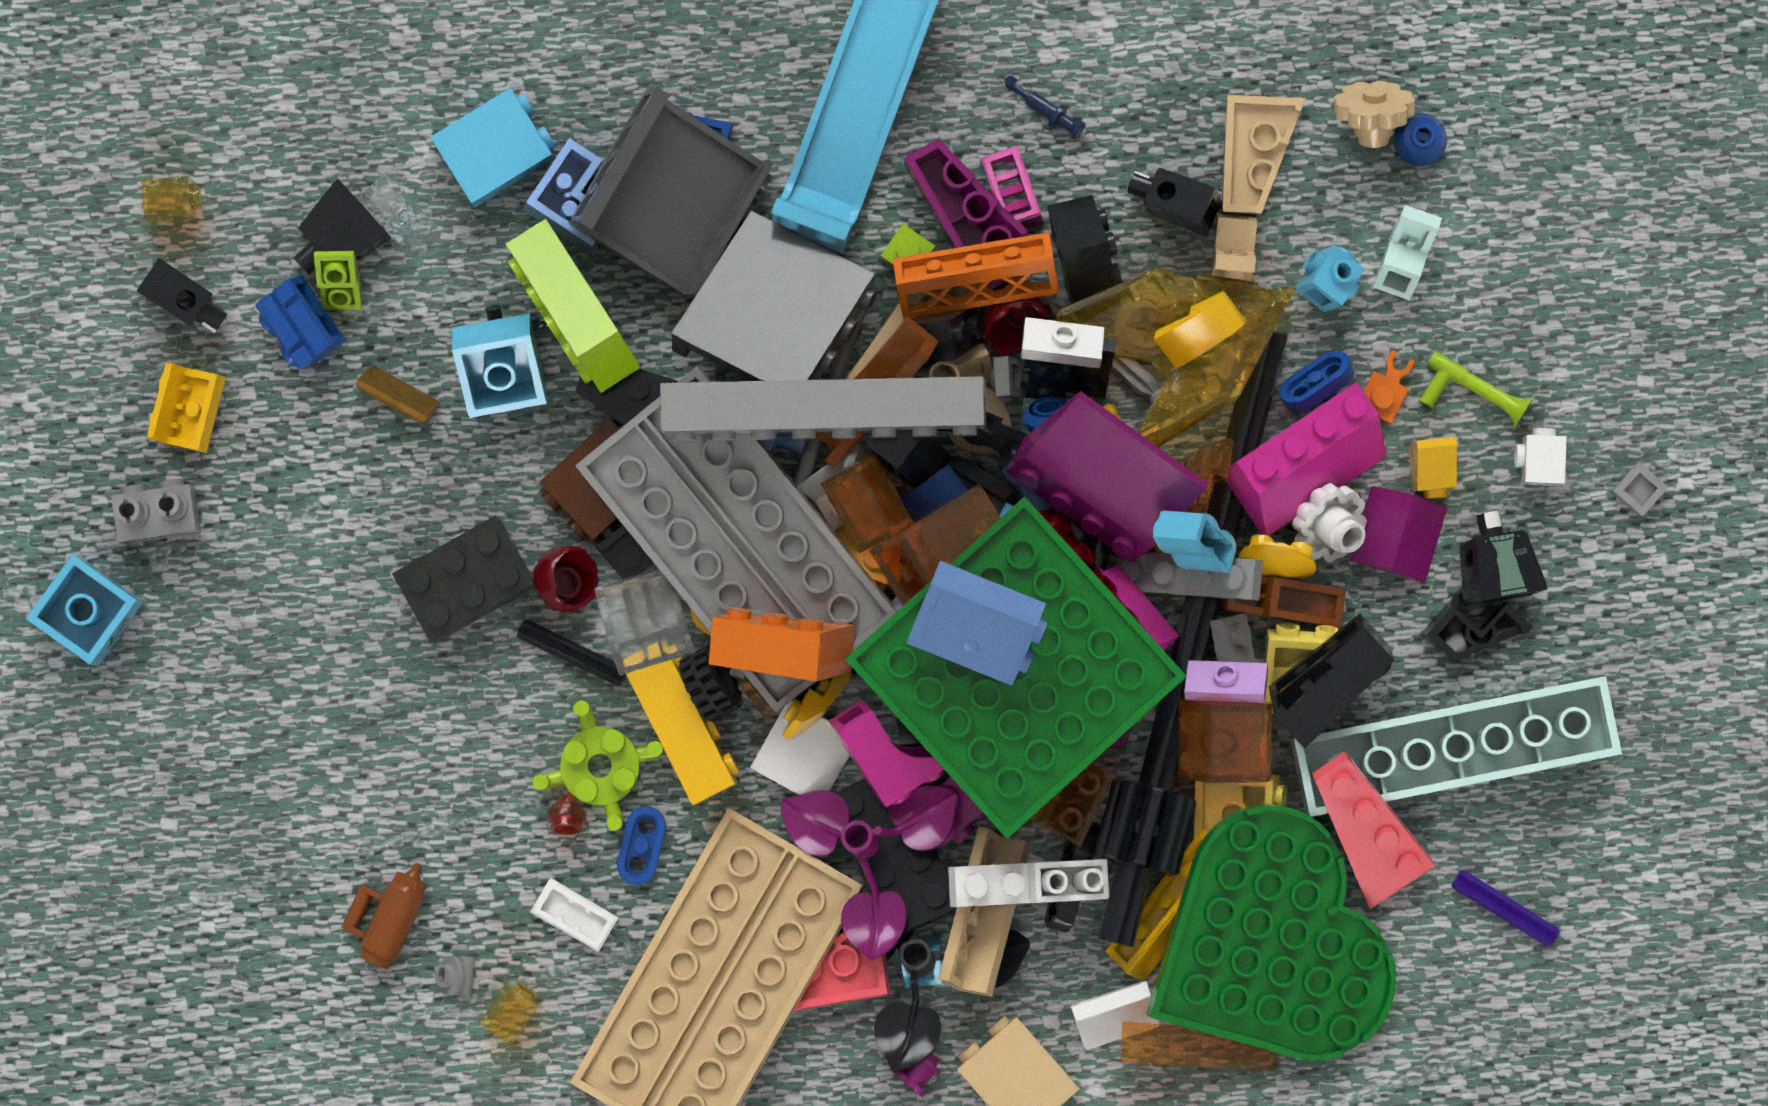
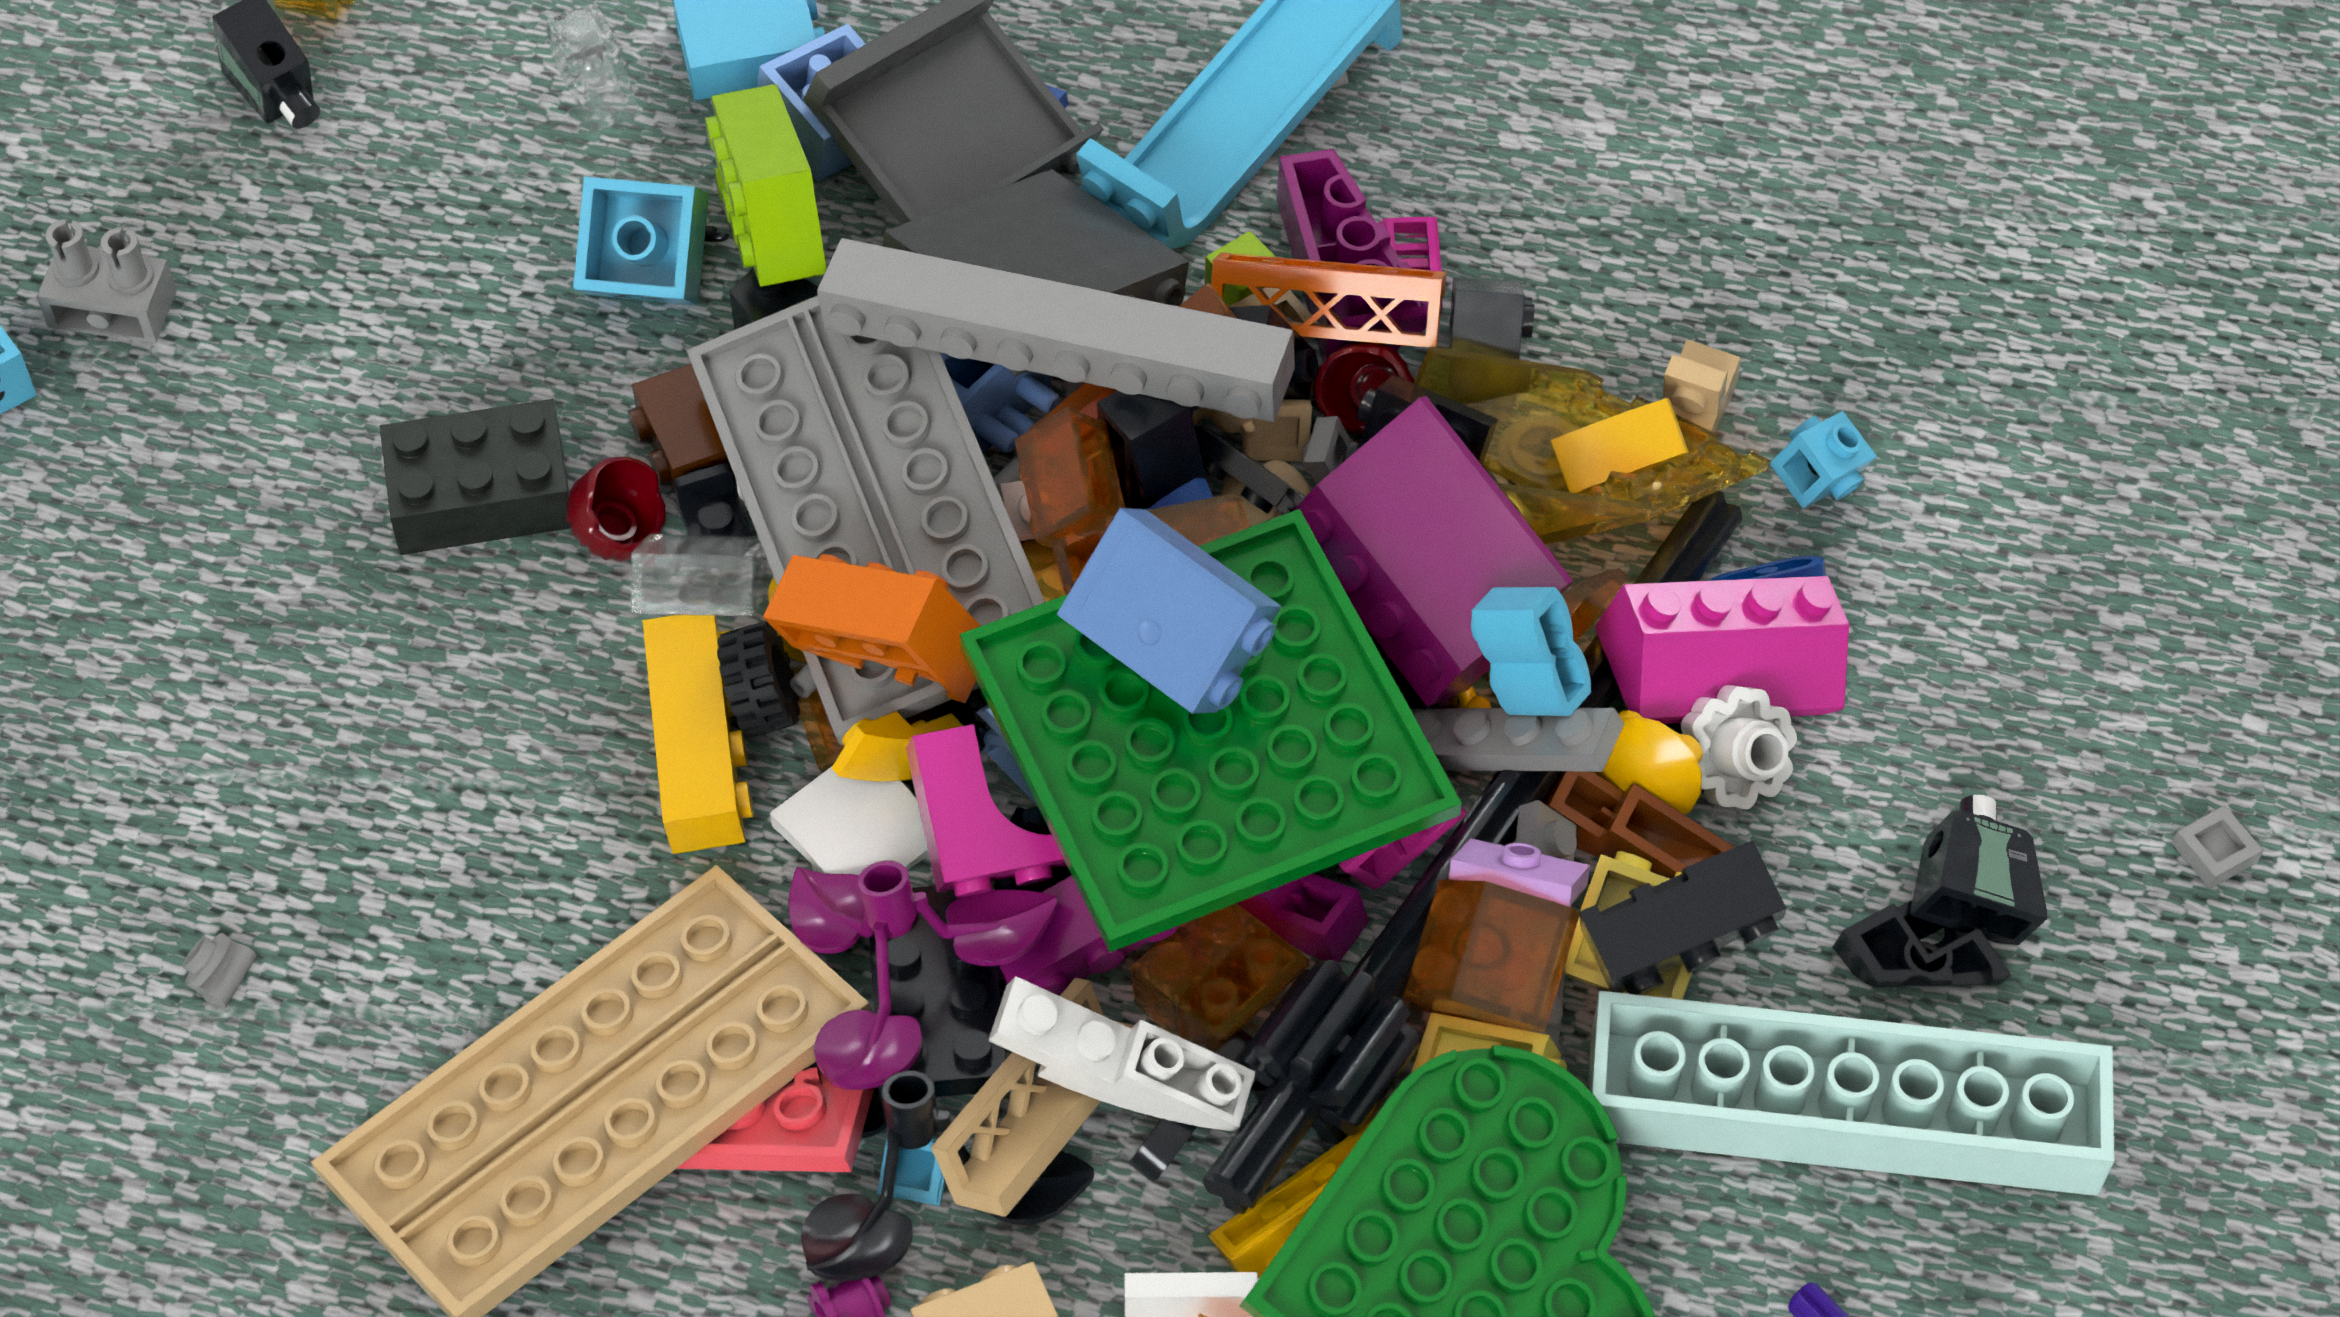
camera: 15 degrees right, 30 degrees down
yellow bracket [147,362,226,453] -> none
blue brick [255,276,346,370] -> none
black torso [293,179,392,275] -> none
lime slope [314,251,362,310] -> none
dark orange piece [341,863,427,969] -> none
pearl gold slope [355,365,440,426] -> none
clear yellow brick [479,981,541,1045] -> none
black axle [517,620,626,686] -> none
white plate [530,878,619,952] -> none
lime plate [532,700,665,831] -> none
clear red plate [547,792,587,835] -> none
blue plate [617,806,666,885] -> none
dark blue piece [1005,76,1086,140] -> none
white plate [1021,317,1104,368] -> none
black torso [1127,168,1222,238] -> none
tan wing [1221,95,1306,215] -> none
coral wing [1312,751,1435,910] -> none
tan plant [1334,81,1415,148] -> none
magenta slope [1349,486,1447,584] -> none
orange plate [1363,350,1415,424] -> none
light aqua brick [1373,205,1442,301] -> none
blue cone [1393,113,1447,166] -> none
yellow slope [1408,437,1457,500] -> none
lime piece [1418,350,1535,430] -> none
white brick [1514,428,1567,486] -> none

